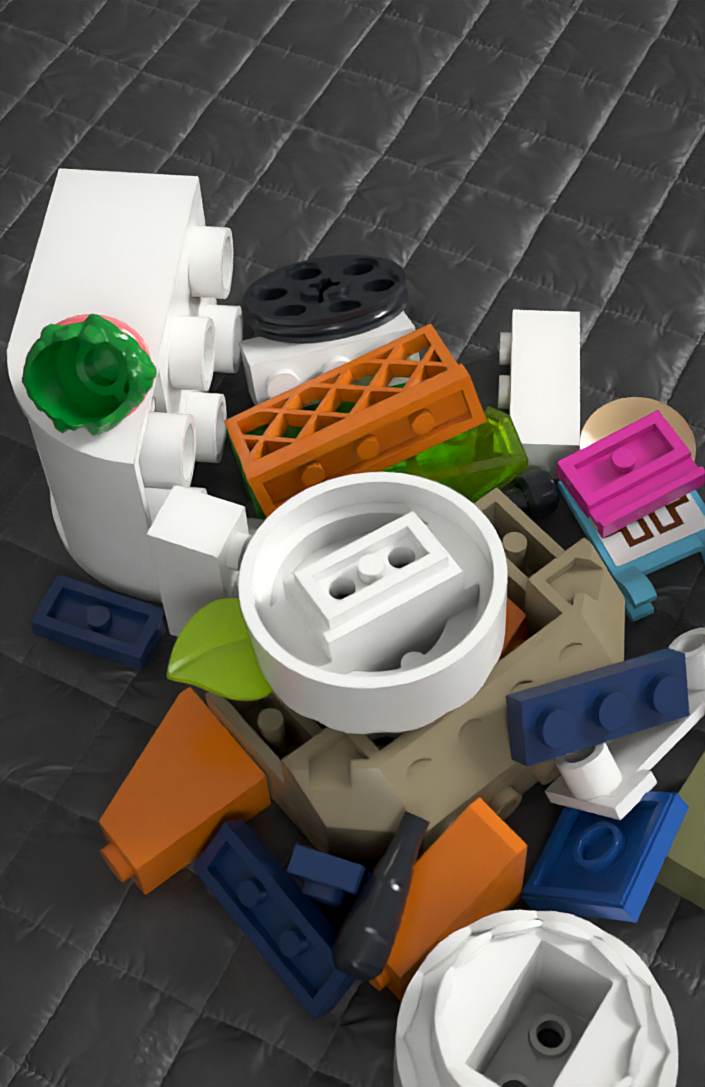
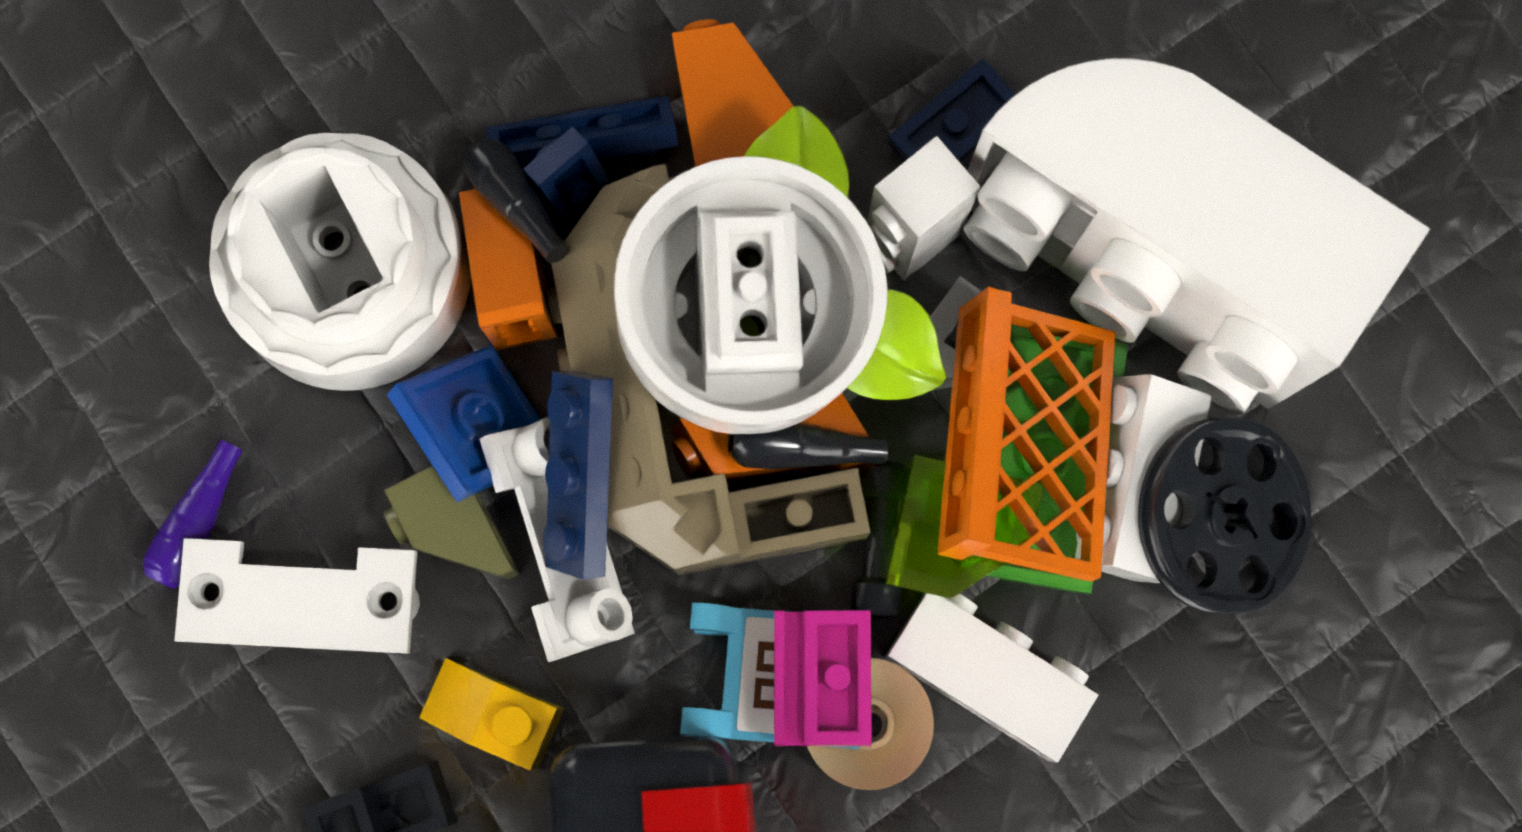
camera: 115 degrees right, 25 degrees up
green hair [21,313,157,435] -> none

